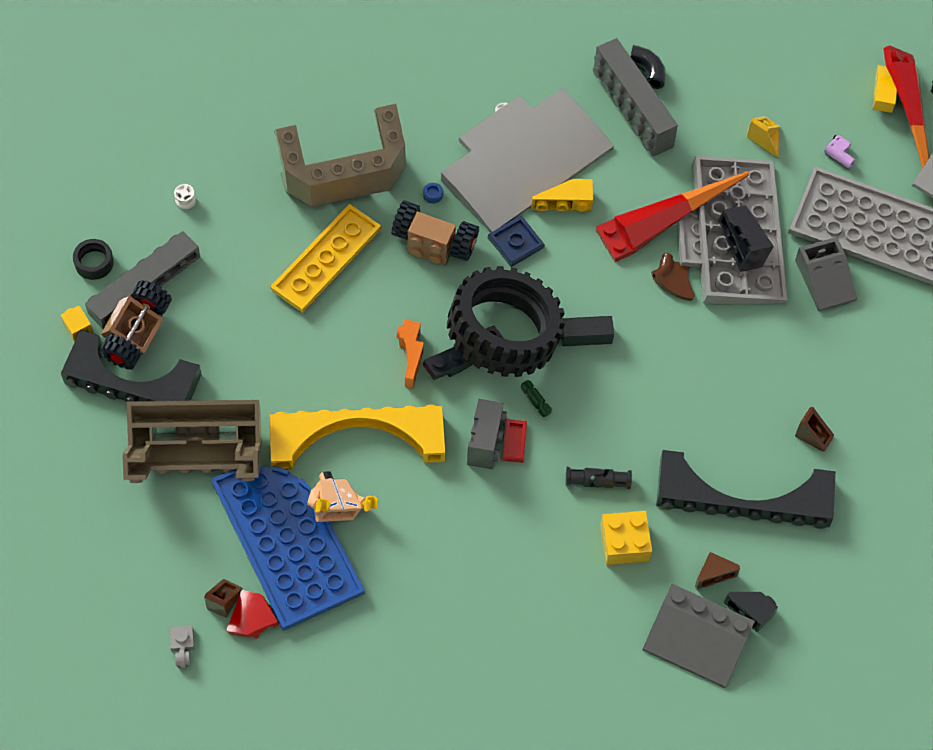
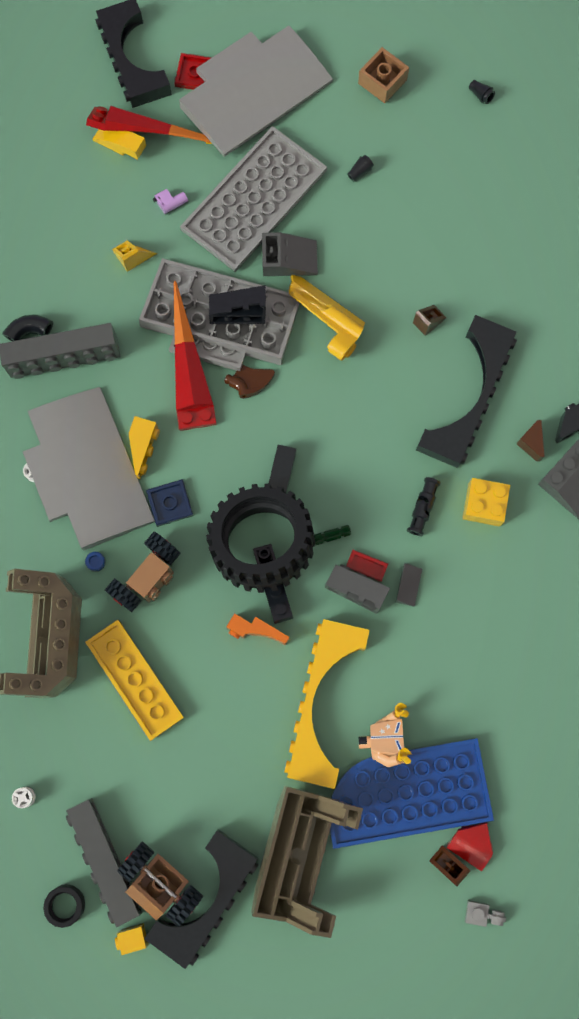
camera: 70 degrees left, 15 degrees up
none -> yellow panel [289,275,365,361]
none -> dark grey slope [396,563,422,607]

